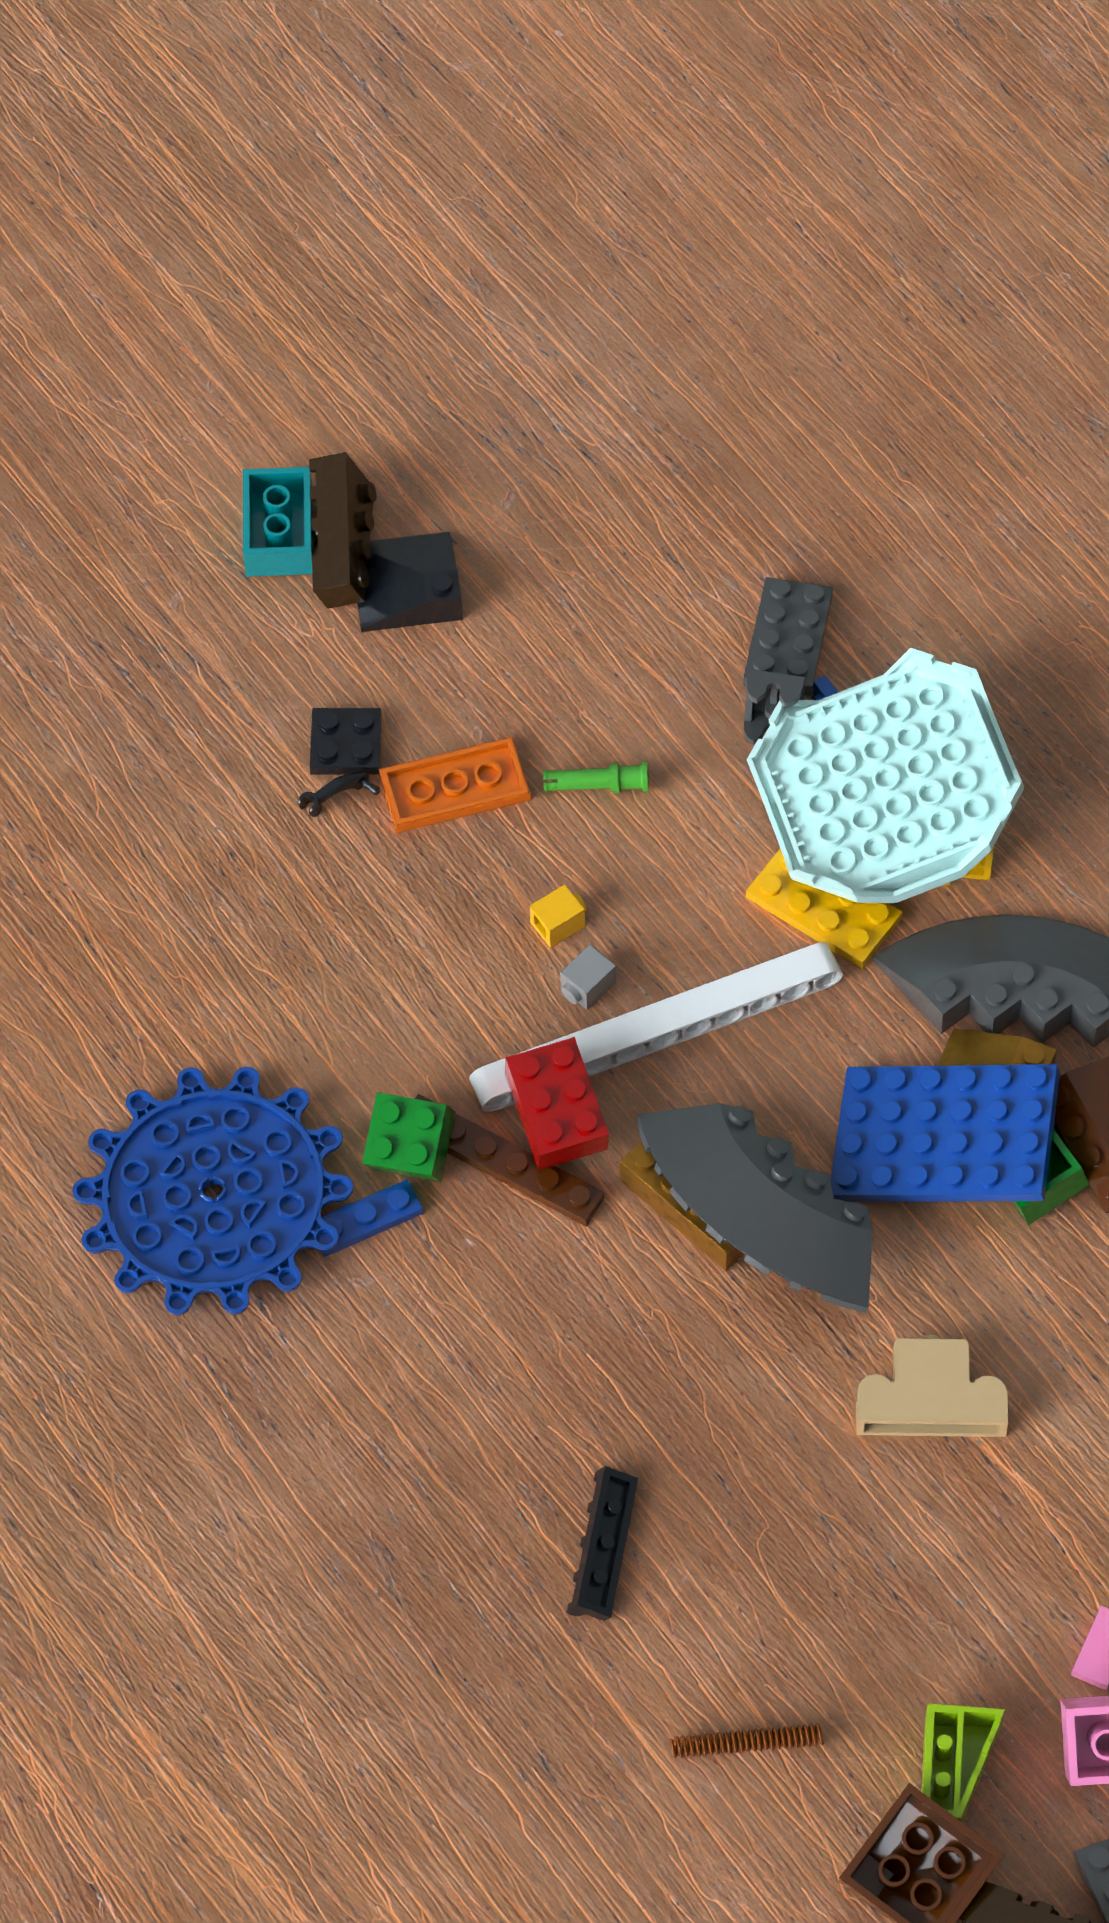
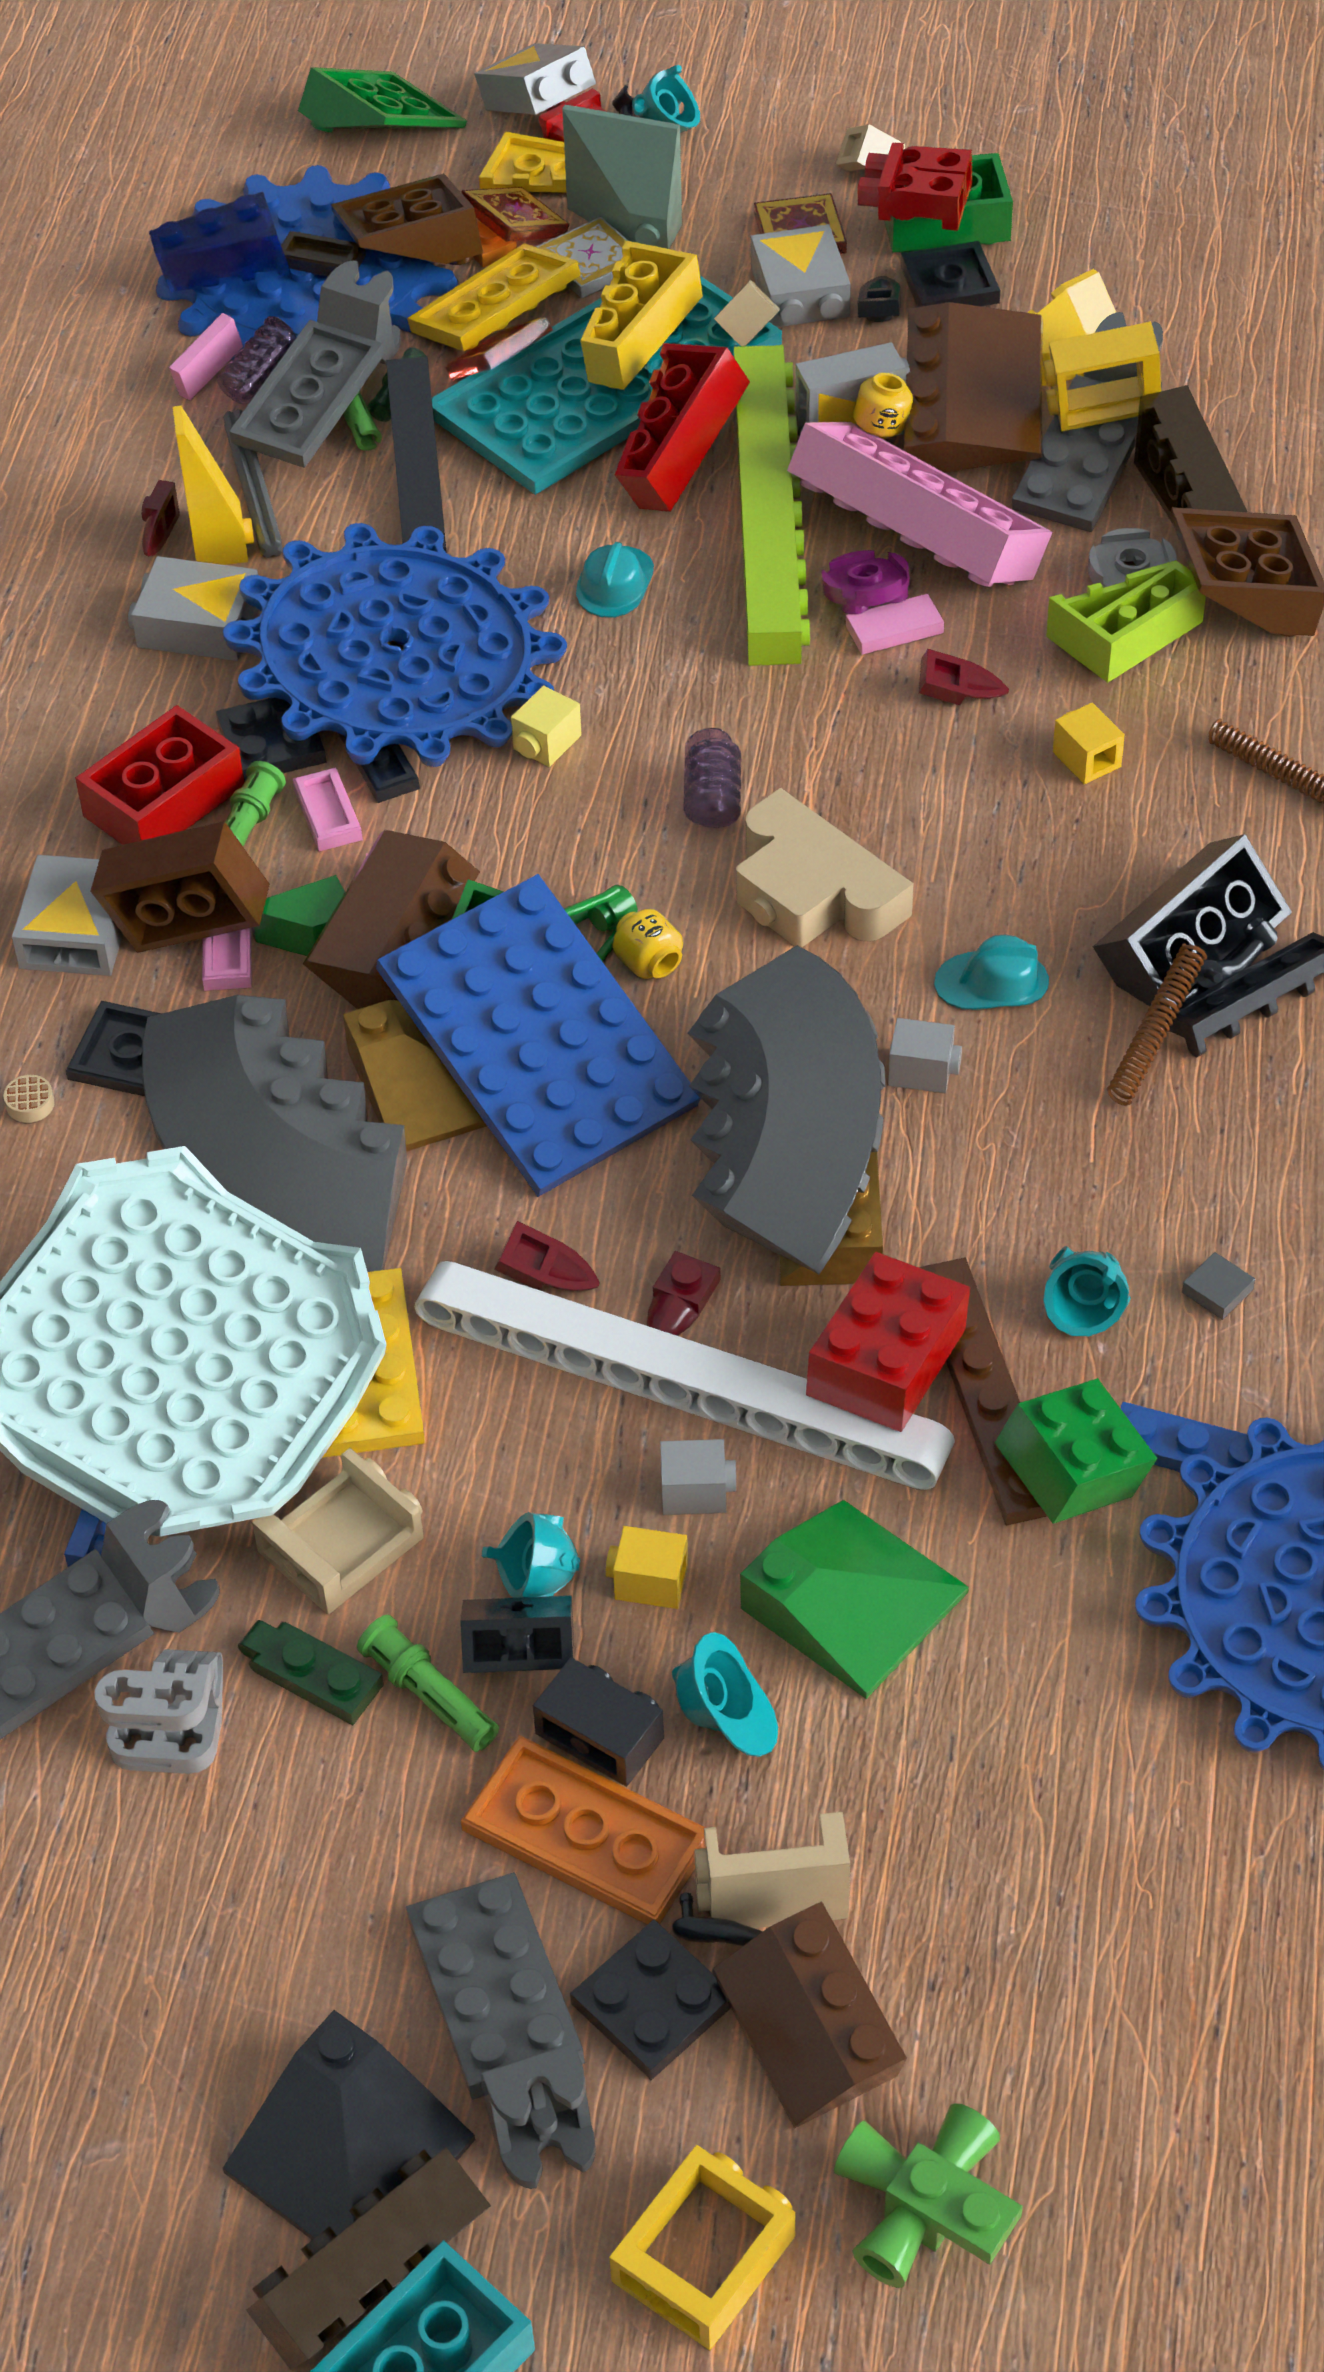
camera: 135 degrees left, 10 degrees down
none -> light grey piece [95,1649,223,1774]
none -> dark green hinge [238,1620,384,1725]
none -> tan panel [252,1448,424,1615]
none -> dark grey hinge [406,1872,596,2189]
none -> black brick [460,1596,574,1673]
none -> teal helmet [482,1512,580,1598]
none -> dark red plate [494,1221,600,1291]
none -> black brick [533,1657,664,1787]
none -> green plant [564,884,638,962]
none -> yellow window [609,2144,795,2351]
none -> yellow head [613,909,683,979]
none -> dark red plate [647,1251,721,1336]
none -> teal piece [672,1632,778,1757]
none -> clear purple piece [683,728,742,828]
none -> tan panel [694,1812,850,1928]
none -> reddish brown slope [712,1901,907,2129]
none -> green slope [740,1500,969,1699]
none -> bright green brick [834,2103,1023,2288]
none -> light grey brick [888,1018,962,1093]
none -> dark red plate [919,649,1009,706]
none -> teal piece [934,934,1049,1010]
none -> teal helmet [1043,1246,1131,1337]
none -> yellow brick [1053,702,1125,785]
none -> light grey plate [1088,528,1177,588]
none -> black slope [1092,834,1292,1013]
none -> dark orange piece [1107,944,1207,1106]
none -> dark grey tile [1182,1252,1255,1320]
none -> black piece [1195,917,1278,988]

